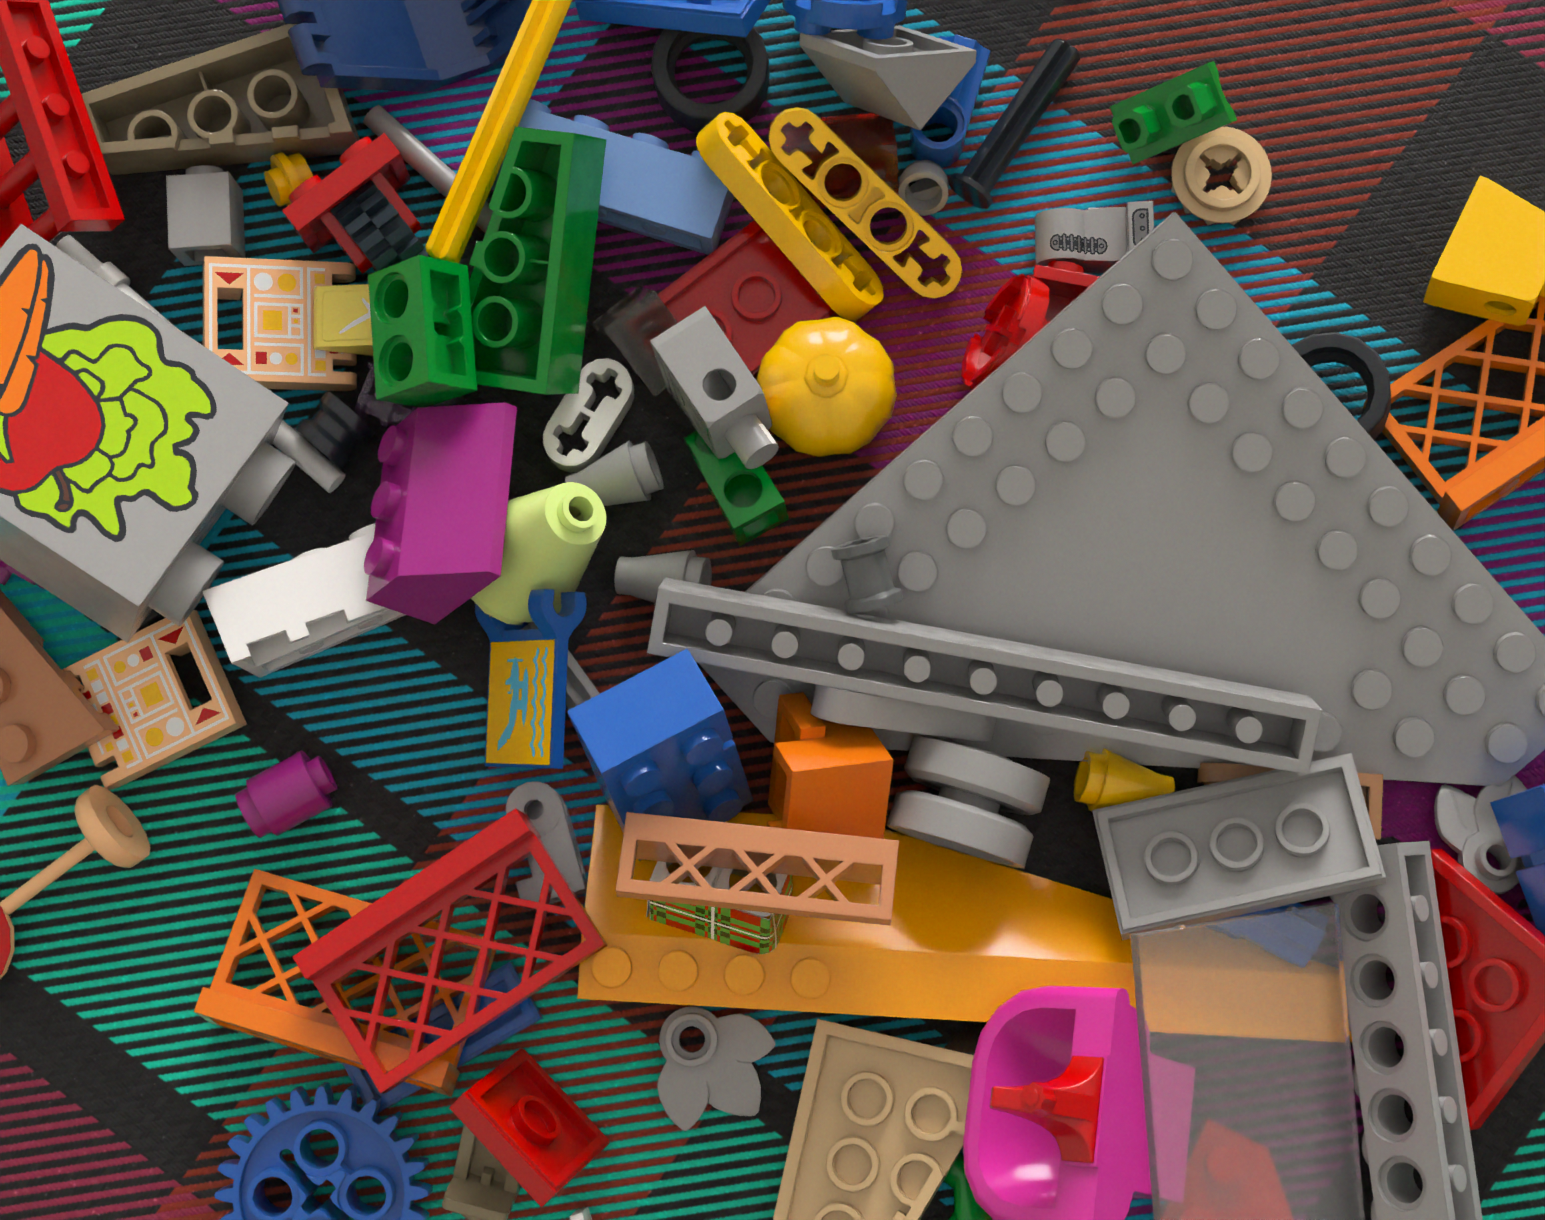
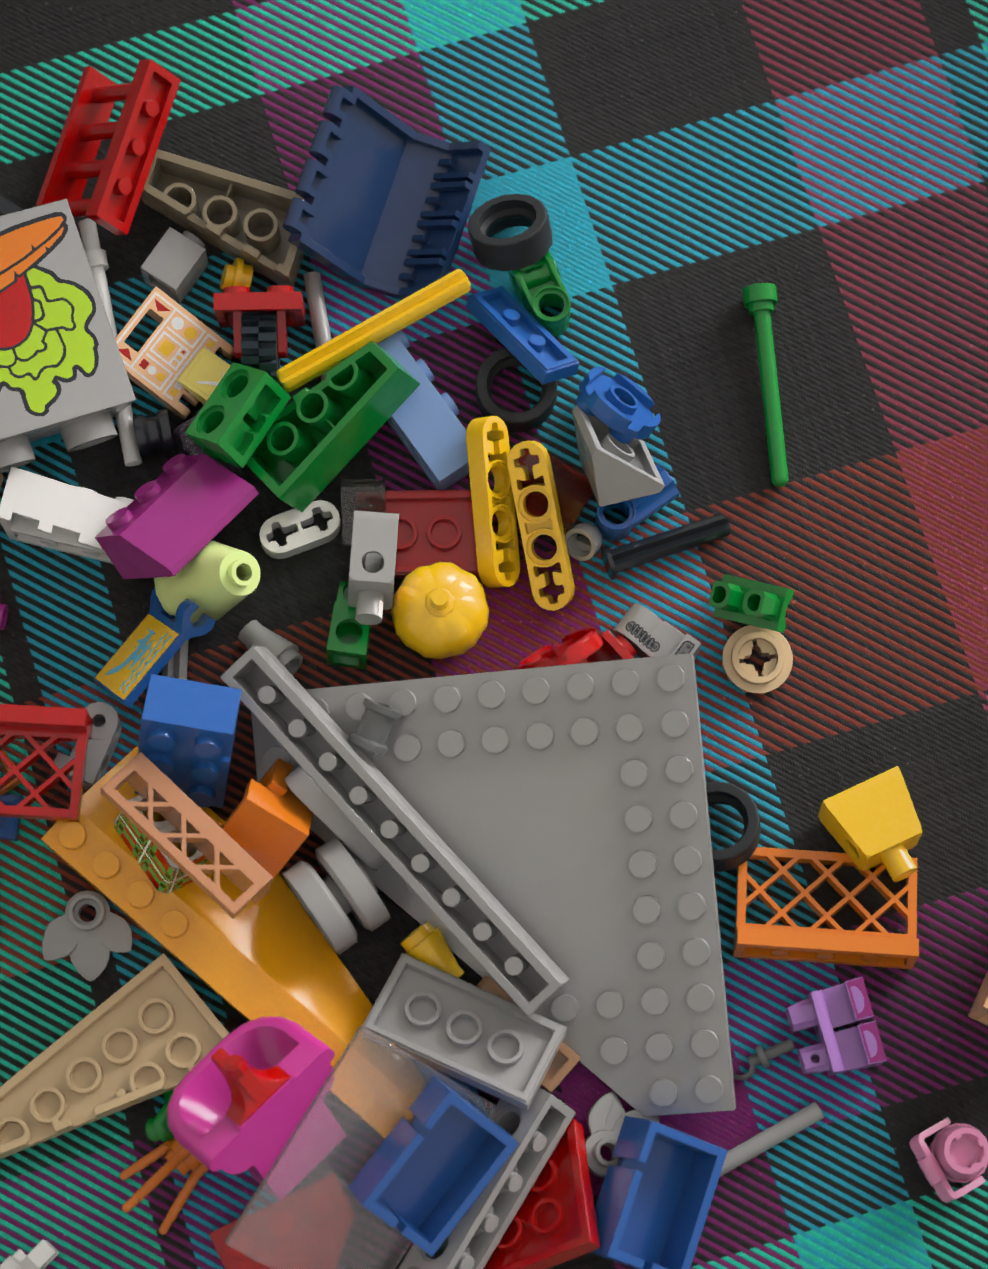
camera: 25 degrees right, 5 degrees down
light grey cone [565,441,663,506] -> none
none -> blue piece [348,1076,519,1256]

